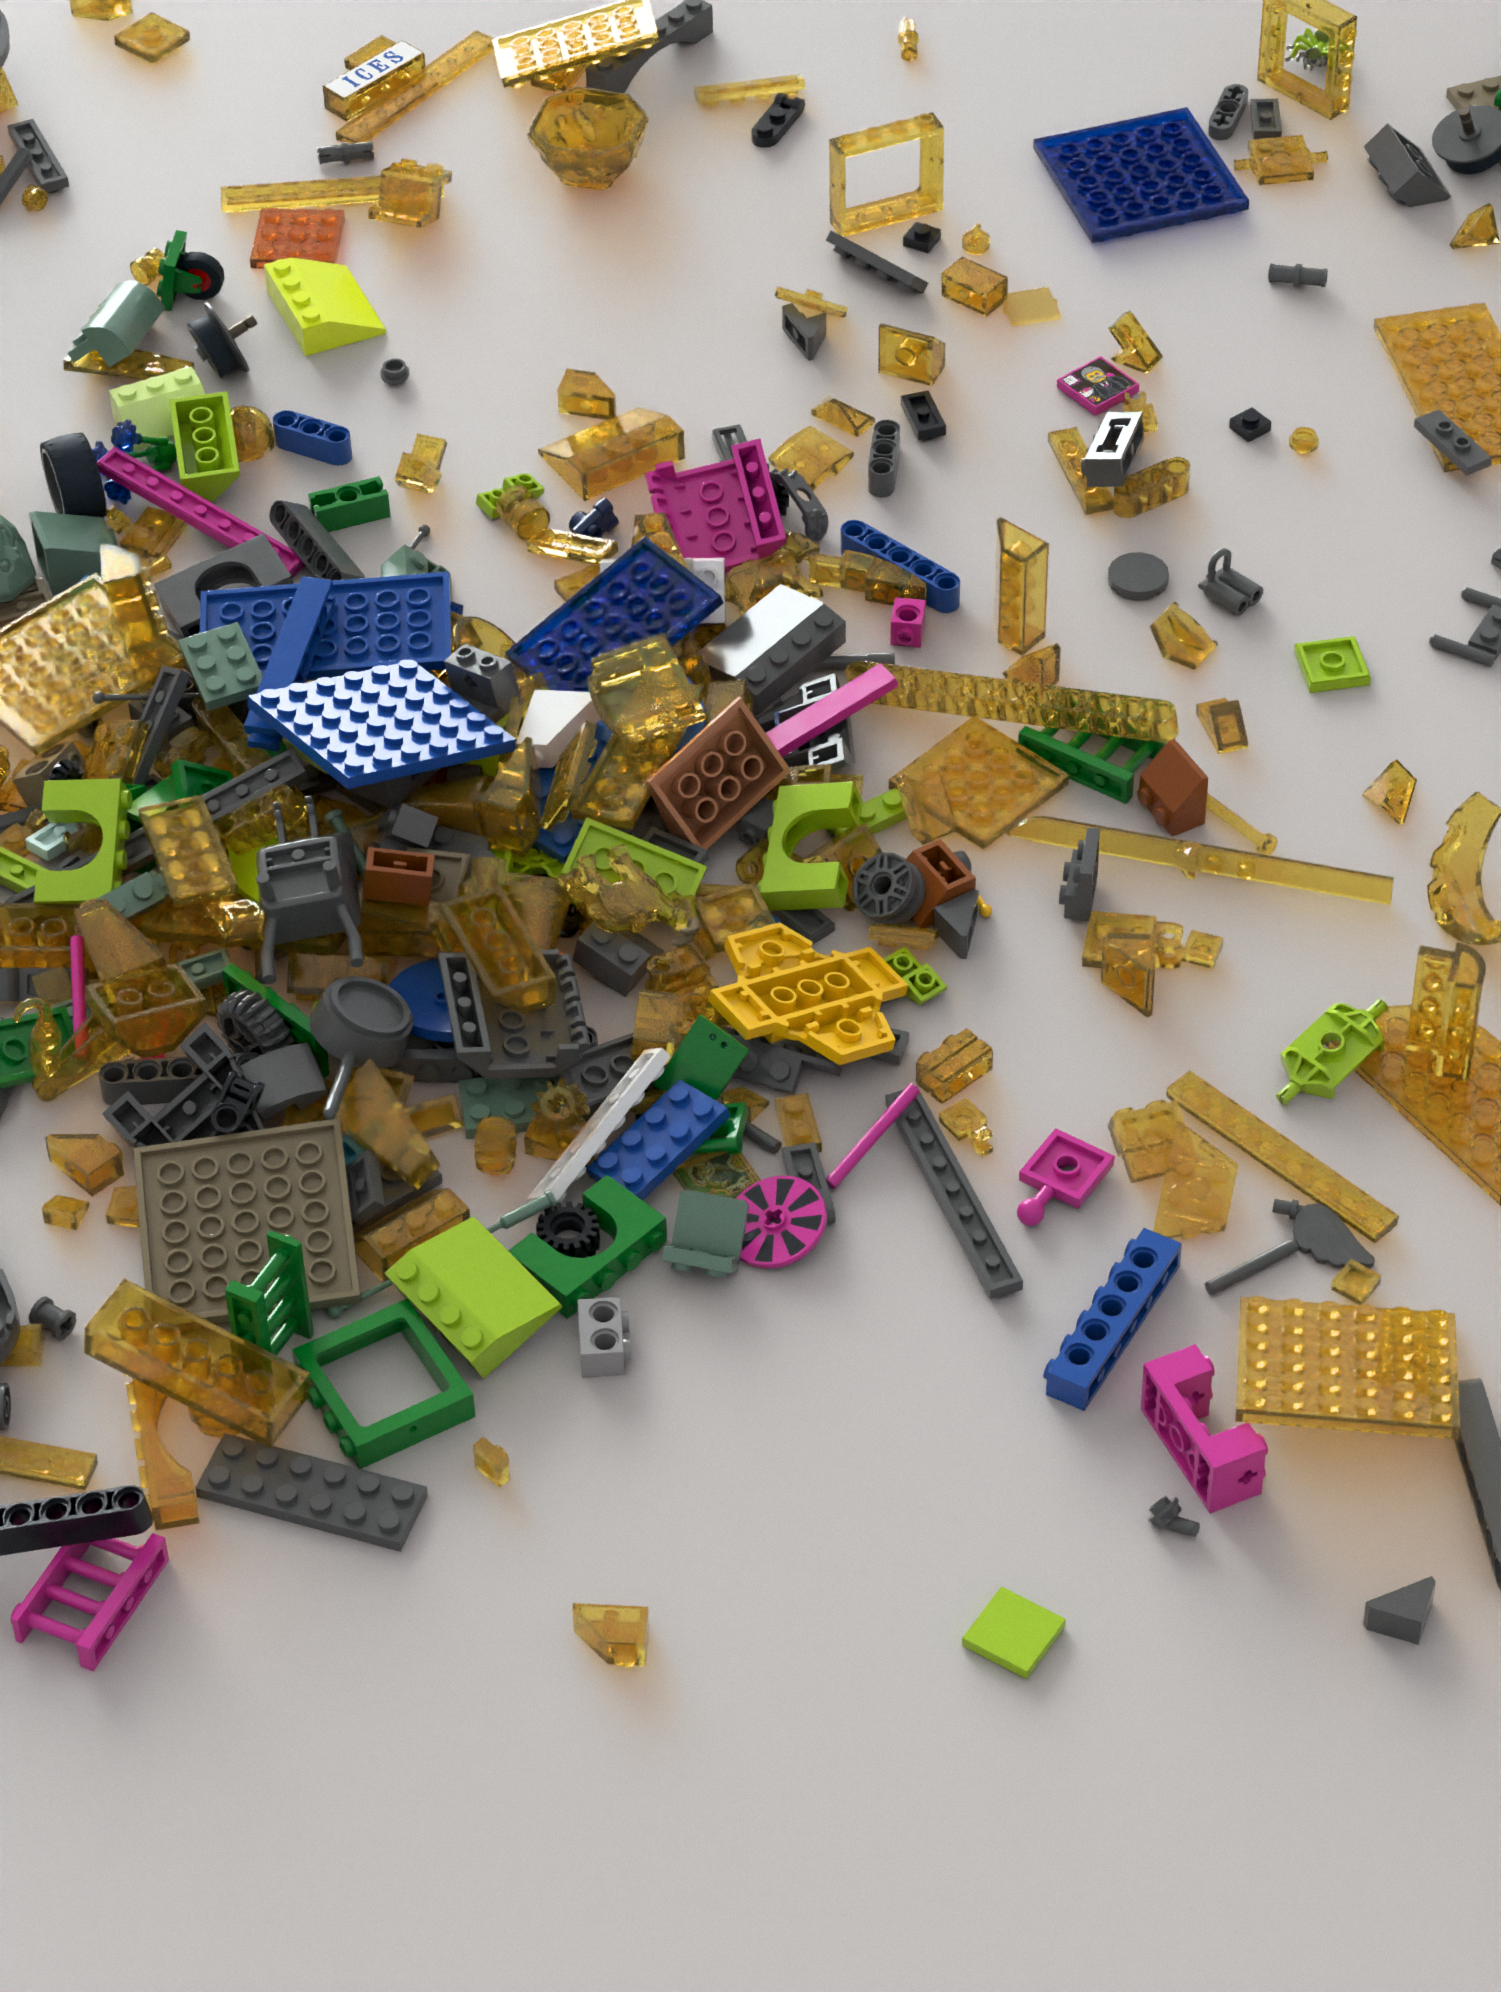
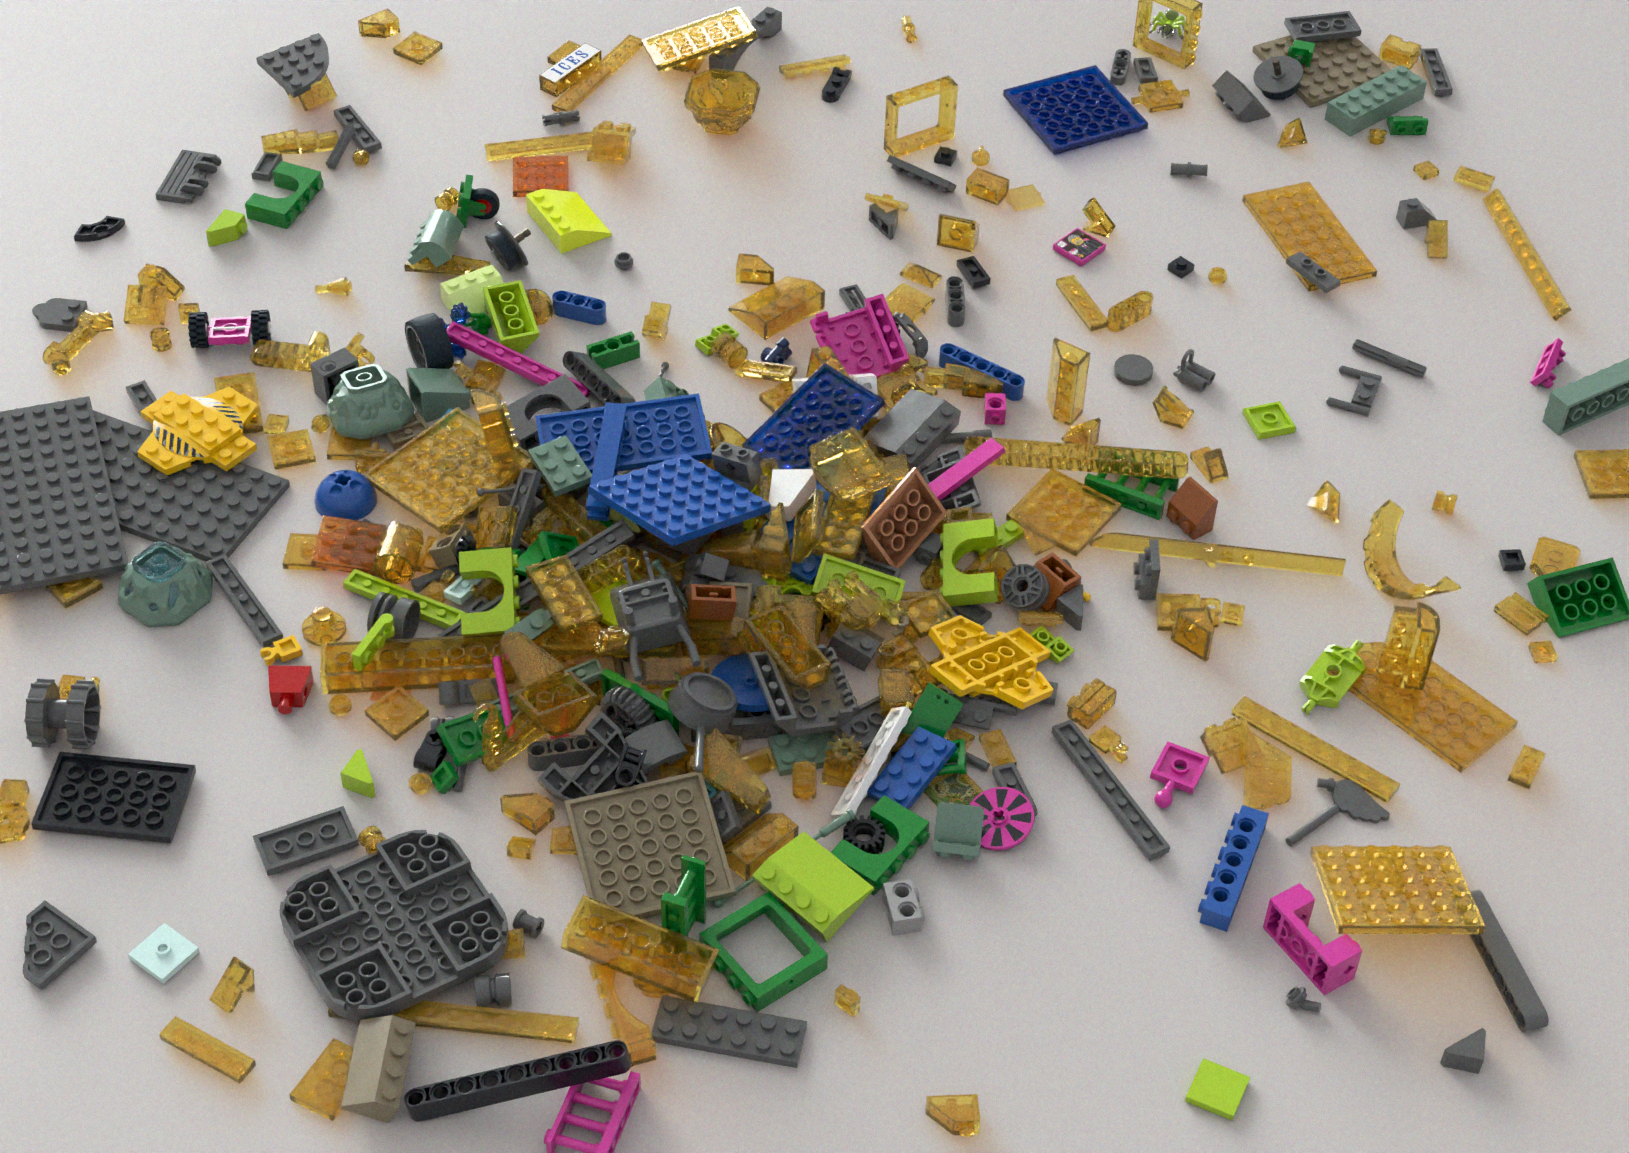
camera: 10 degrees left, 0 degrees up
dark pink bar [826,1083,920,1189] -> none
dark grey brick [1081,412,1144,487] -> none
clear yellow plate [1123,391,1158,432] -> none
clear yellow bar [1206,793,1278,857] -> none
clear yellow plate [1331,1259,1381,1306] -> none

